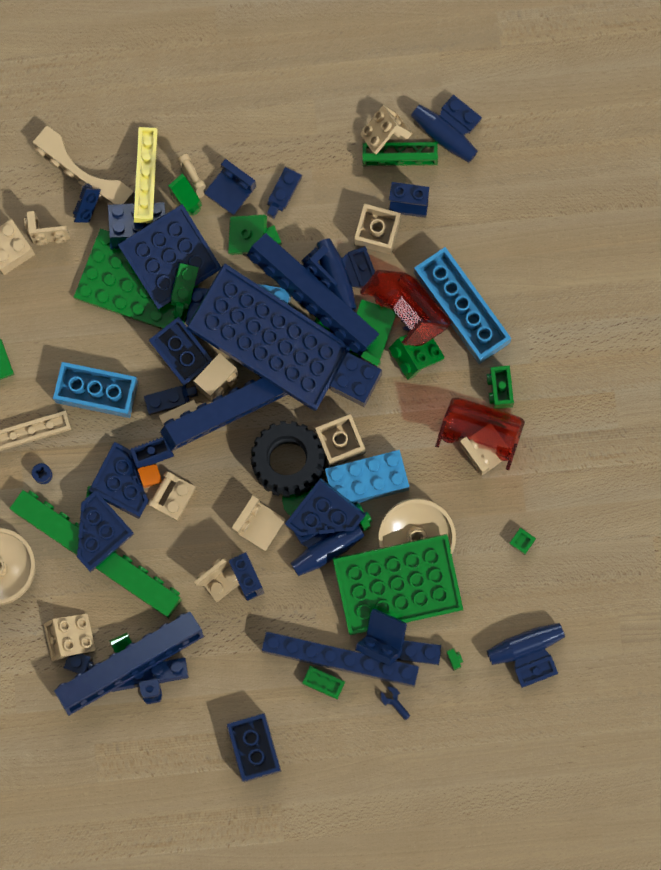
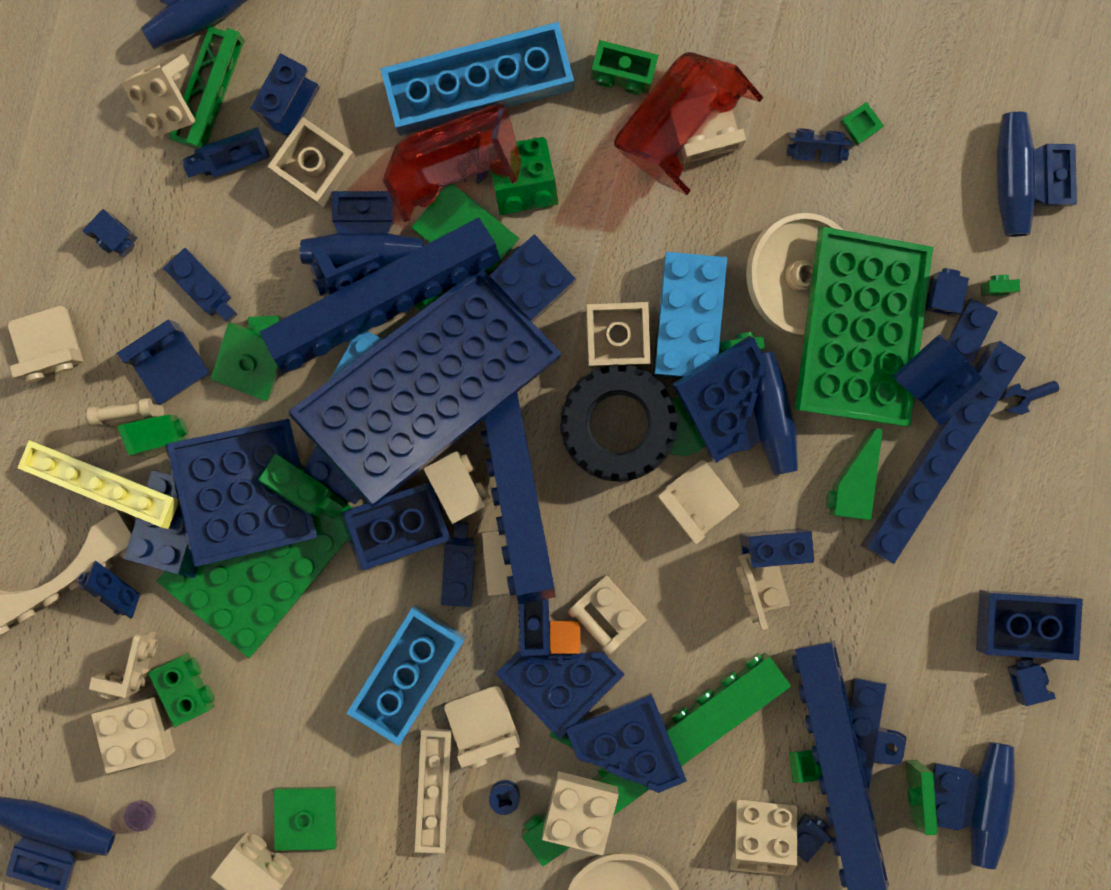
camera: 75 degrees left, 10 degrees up
green plate [302,666,345,700] -> none
green tile [361,351,381,368] -> none
none -> tan bracket [8,306,84,383]
none -> dark blue brick [82,209,138,258]
none -> green brick [148,653,215,728]
none -> dark blue hinge [183,127,270,178]
none -> tan bracket [444,685,520,769]
none -> tan brick [542,771,619,856]
none -> dark blue hinge [787,128,852,164]
none -> green slope [826,428,883,520]
none -> green plate [906,760,938,835]
none -> dark blue brick [925,268,969,317]
none -> dark blue plate [933,742,1015,869]
none -> dark blue brick [1007,657,1056,707]

